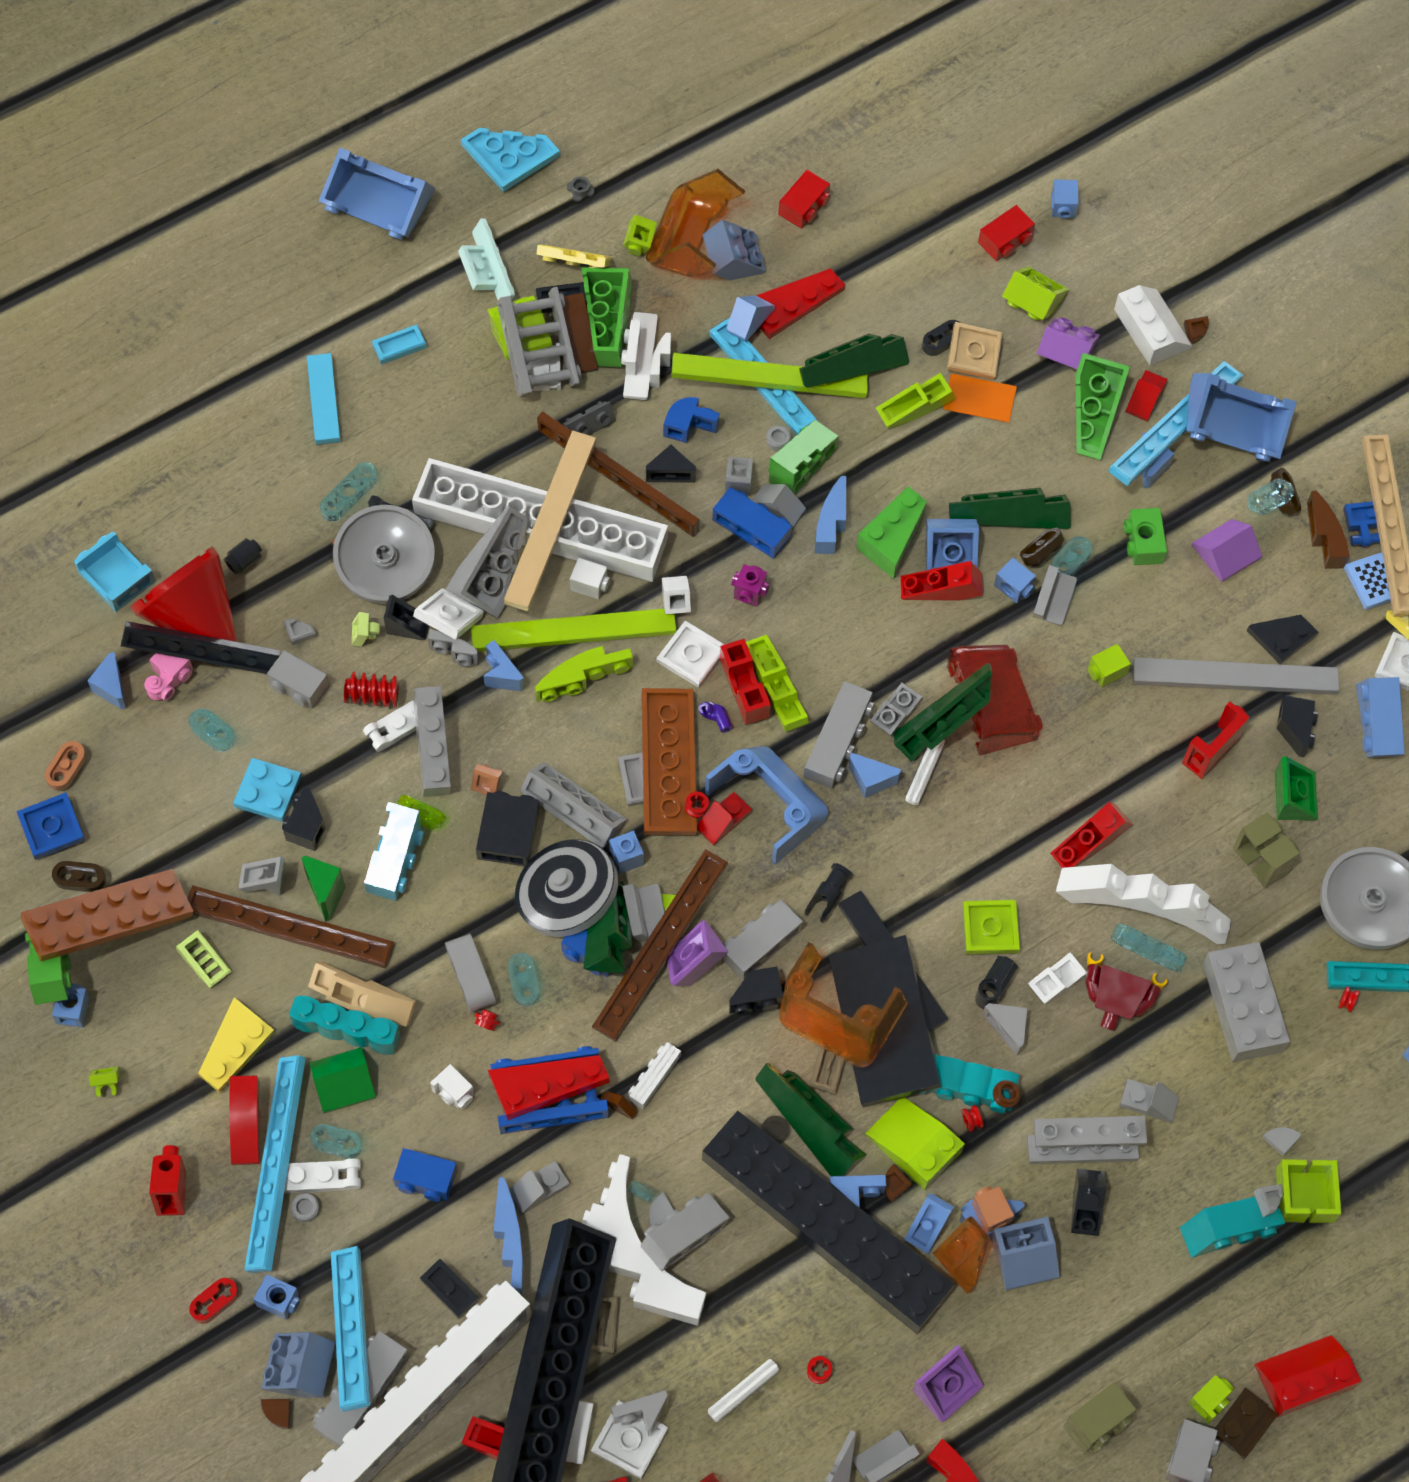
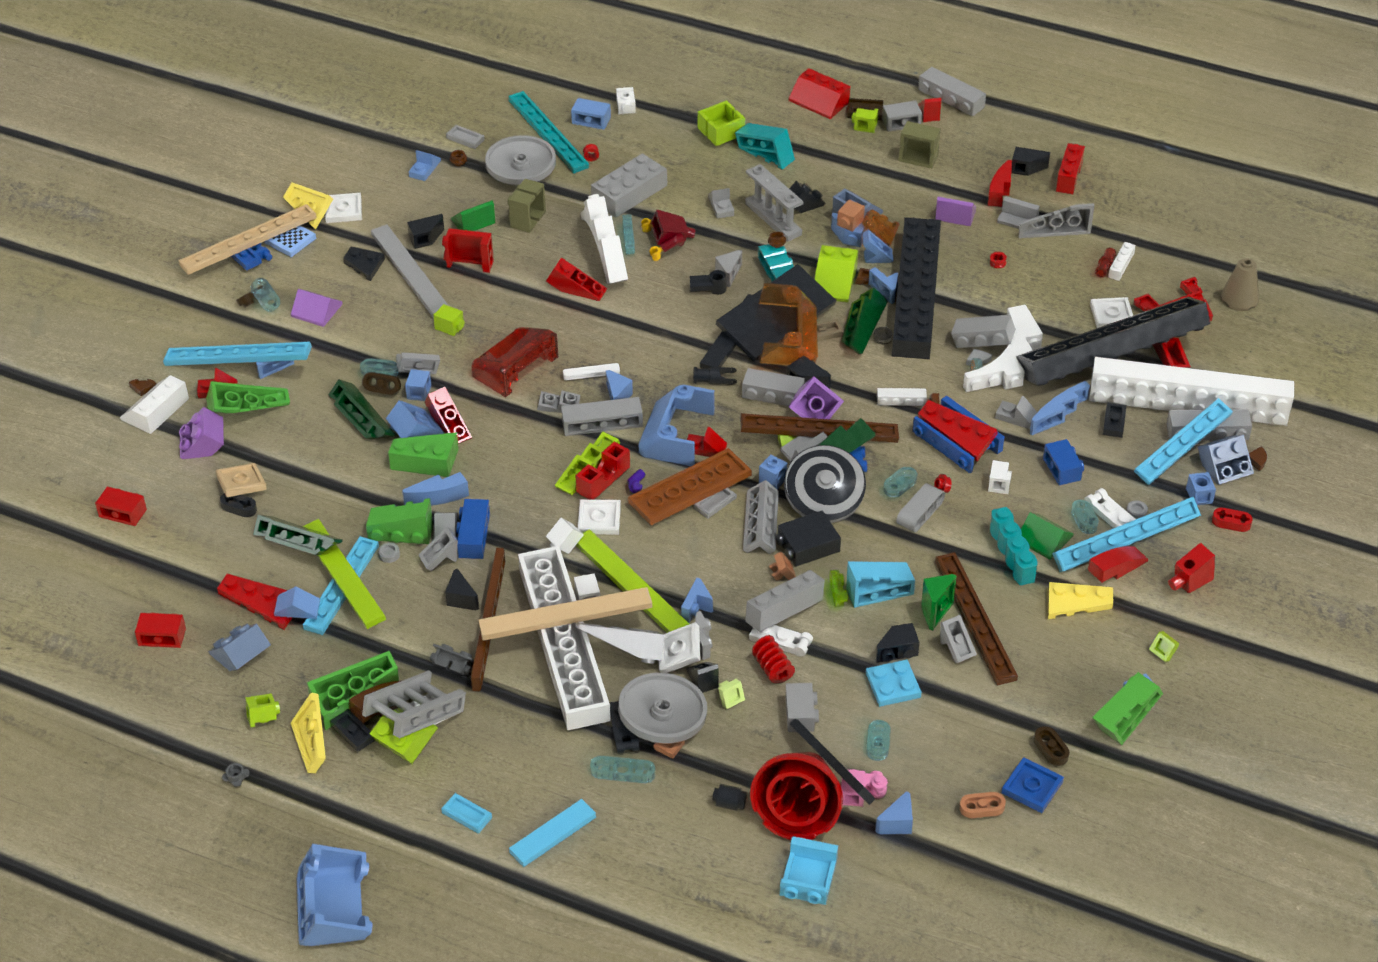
camera: 120 degrees left, 20 degrees down
dark orange plate [20,869,193,962] -> none
yellowish green slope [176,930,231,988] -> none
light grey tile [283,619,317,645] -> none
tan slope [308,961,416,1027] -> none
light aqua bracket [458,218,515,301] -> none
medium azure plate [461,128,560,192] -> none
lime slope [535,646,633,702] -> none
light grey slope [611,1390,668,1437] -> none
white bracket [621,312,658,400] -> none
clear orange windscreen [646,169,745,277] -> none
white slope [650,333,671,387] -> none
blue brick [663,397,720,443] -> none
red bush [684,791,709,818] -> none
white axle [708,1359,779,1422] -> none
magenta brick [731,564,770,607] -> none
lime slope [876,372,956,429] -> none
dark green wedge [894,663,992,762] -> none
orange sticker [943,373,1017,423] -> none
red bush [961,1105,983,1132] -> none
lime plate [962,900,1020,954] -> none
lime slope [1002,266,1070,321] -> none
white slope [1028,953,1086,1004] -> none
medium blue brick [1051,179,1078,219] -> none
bright green brick [1124,508,1167,565] -> none
medium blue windscreen [1187,373,1297,462] -> none
light grey tile [1254,1184,1283,1218] -> none
light grey tile [1262,1127,1302,1156] -> none
reddish brown slope [1307,491,1350,569] -> none
medium blue wedge [1356,677,1405,758] -> none

